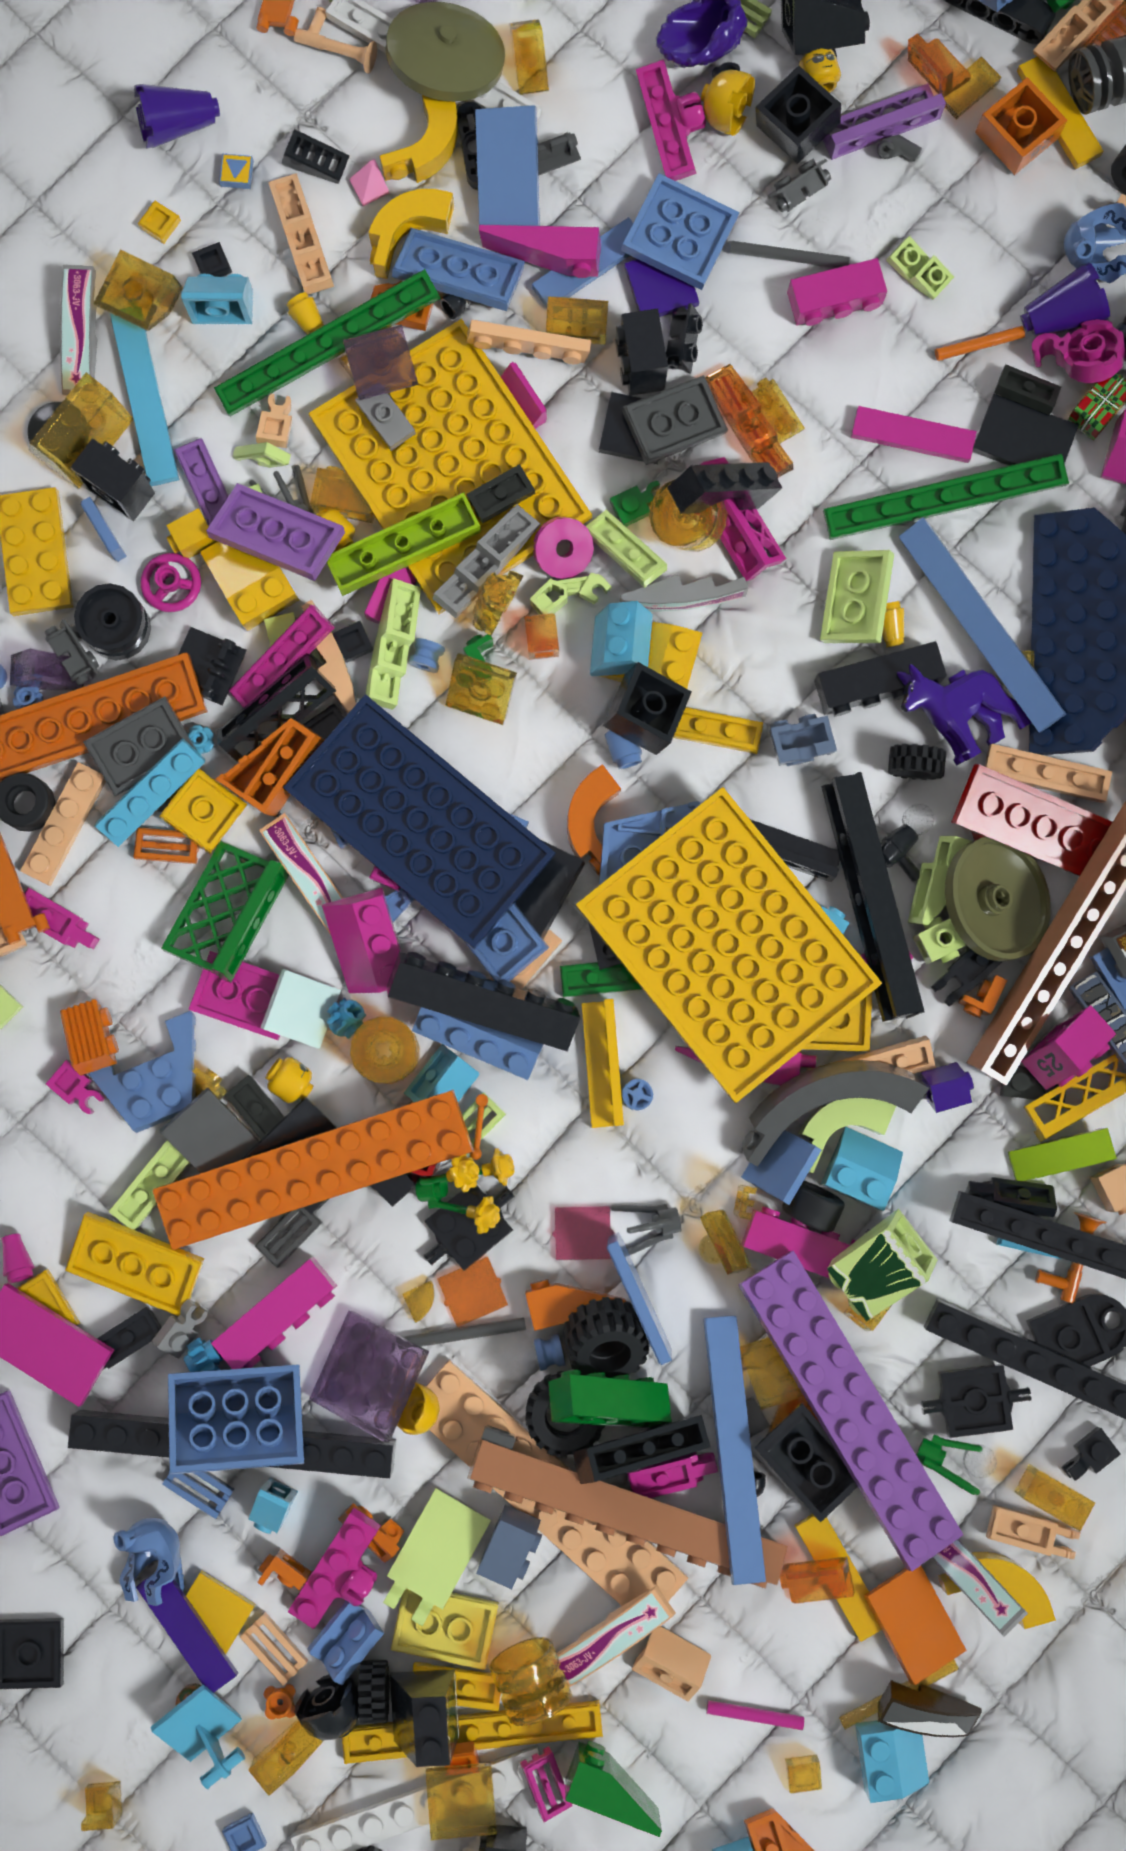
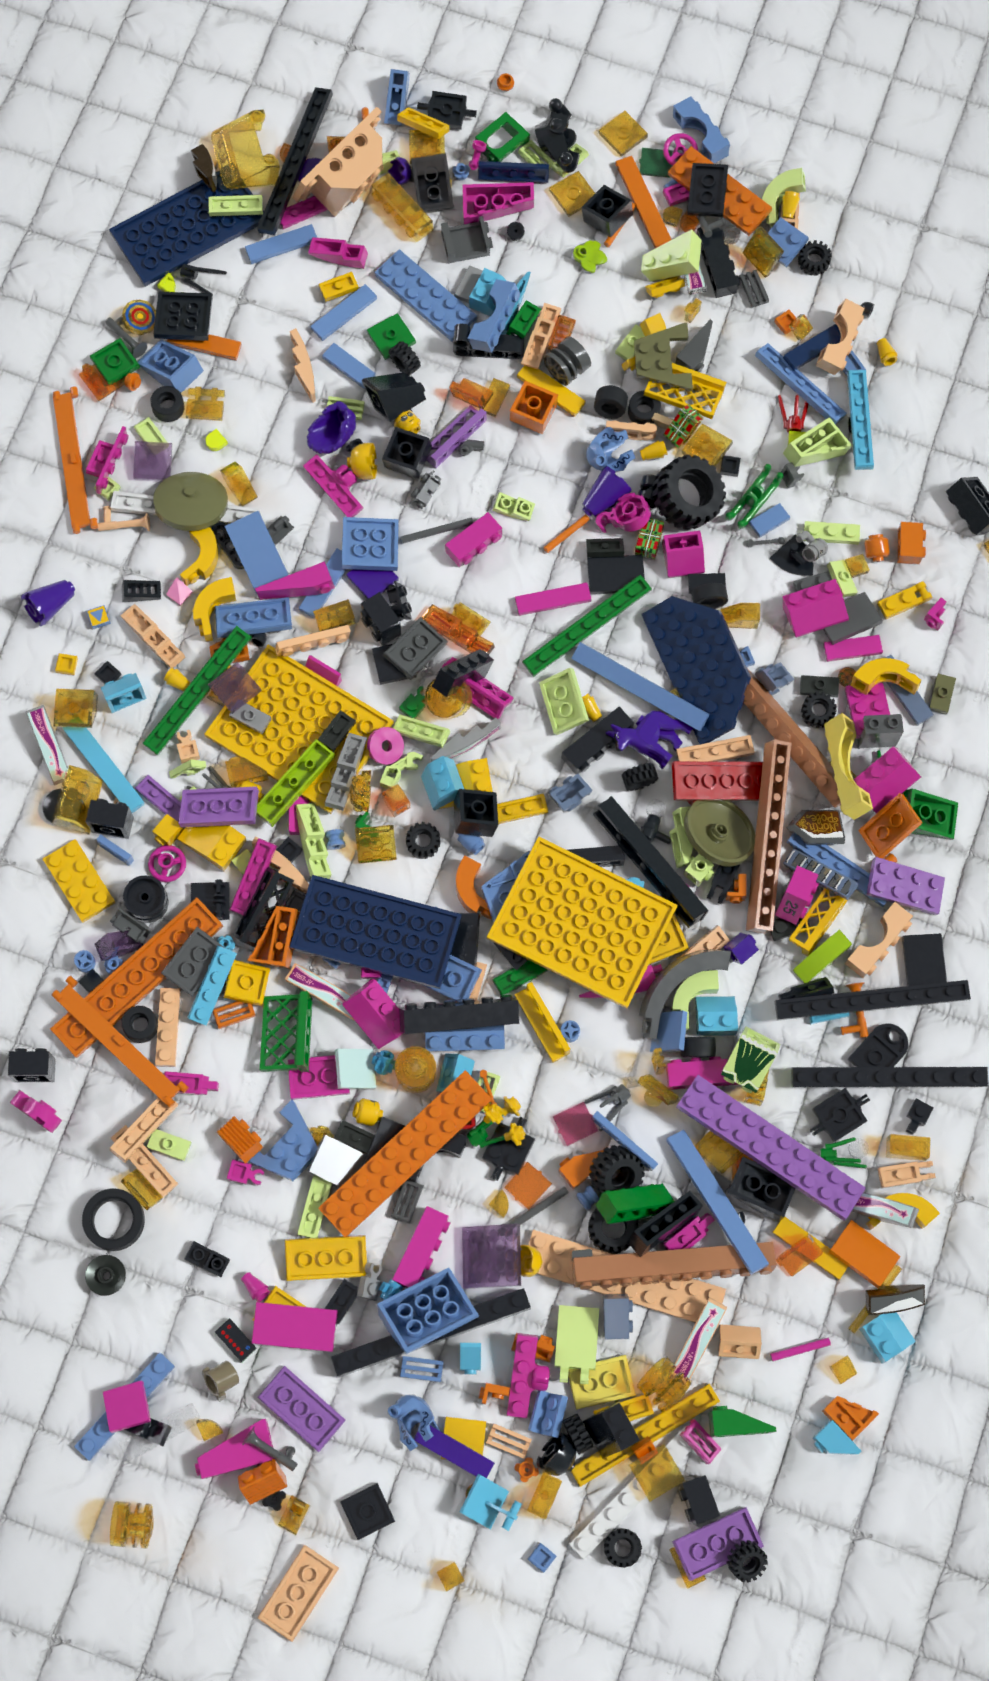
camera: 25 degrees left, 10 degrees down
none -> black tyre [406,822,440,859]

